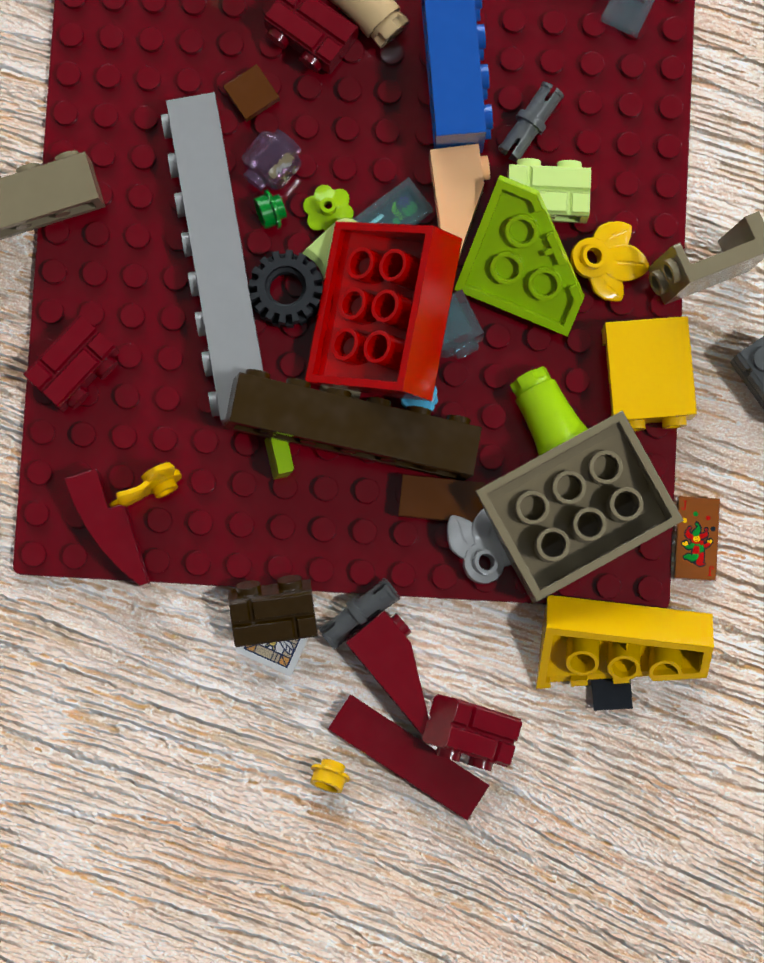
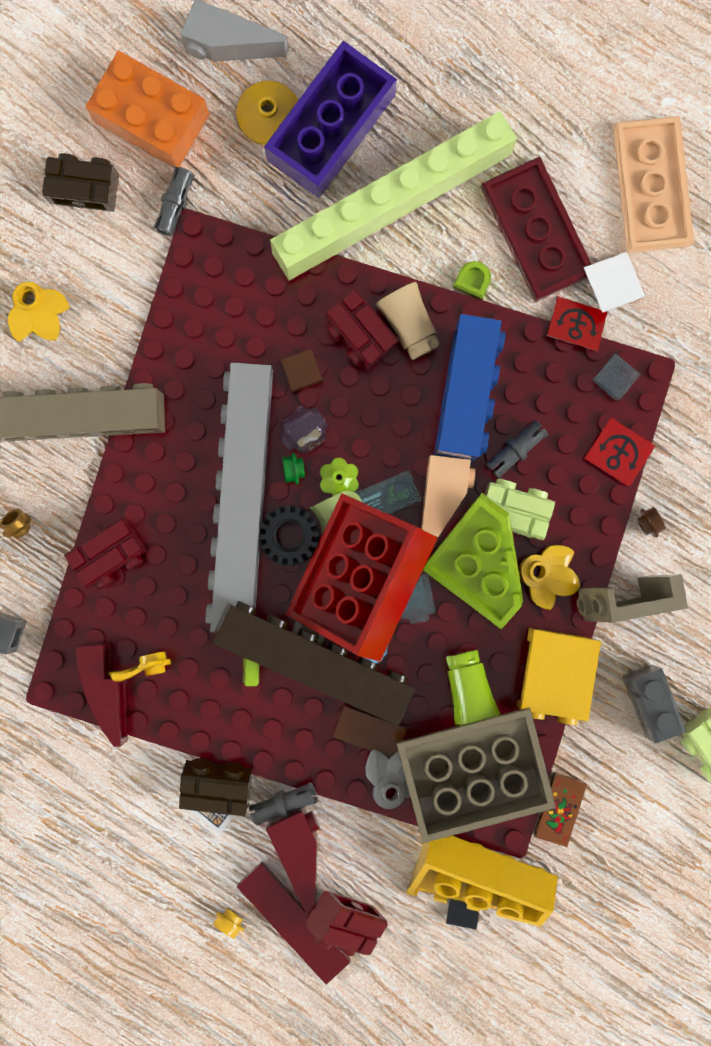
camera: 15 degrees right, 5 degrees up
none -> red sticker [584,418,655,487]
none -> reddish brown plate [637,507,666,538]

